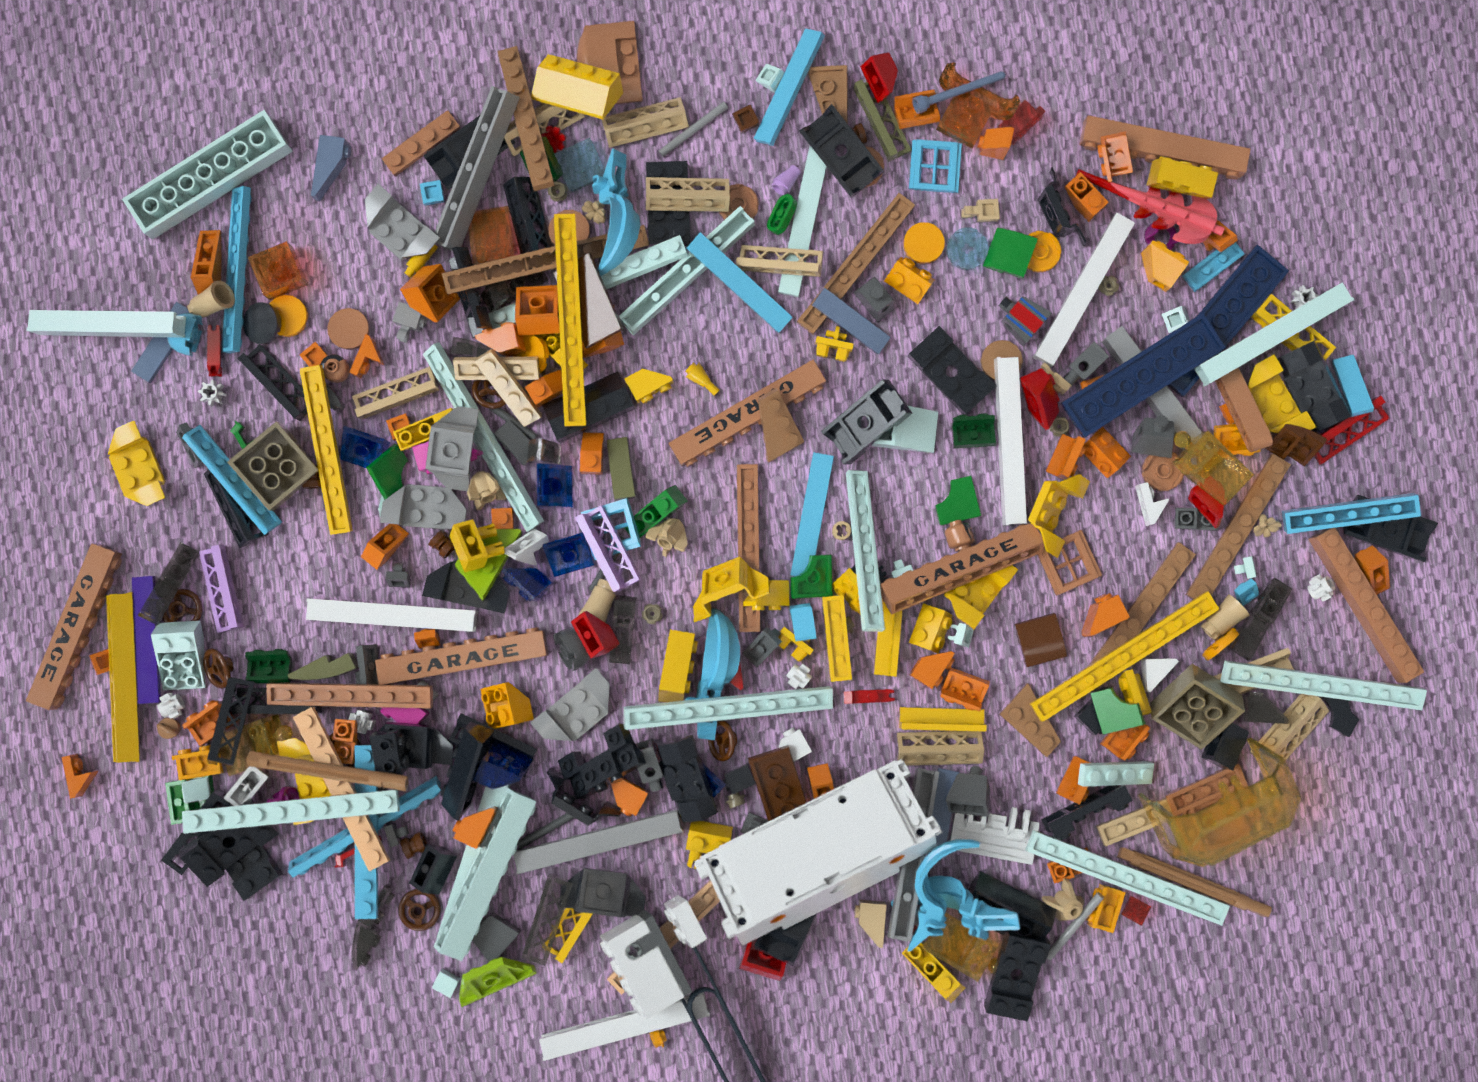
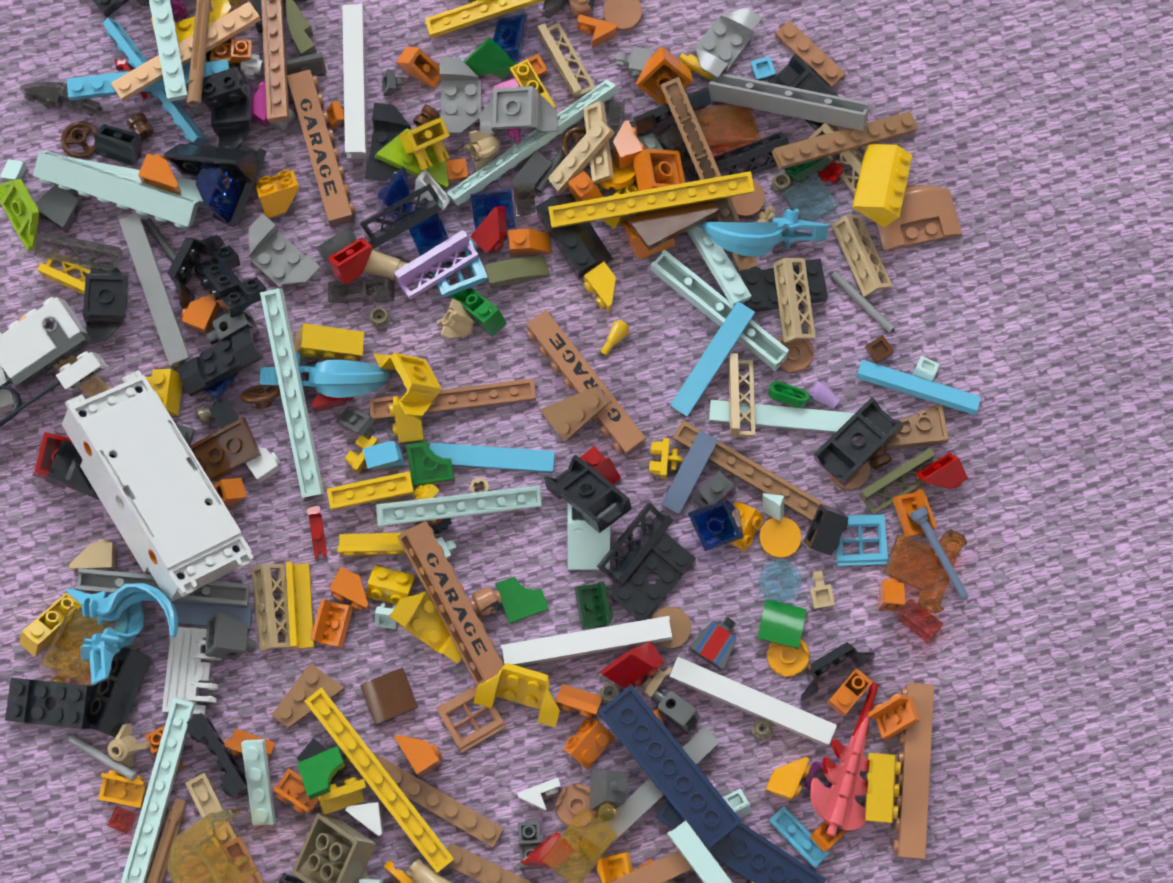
camera: 85 degrees right, 10 degrees down
dark grey tile [384,823,409,848] -> none
white gear [786,663,812,689] -> none
none -> black fence [360,183,443,249]
none -> red slope [470,206,507,254]
none -> red slope [579,446,621,485]
none -> black fence [597,502,674,585]
none -> clear blue slope [688,499,744,551]
none -> light aqua slope [763,493,784,521]
none -> black brick [803,504,849,556]

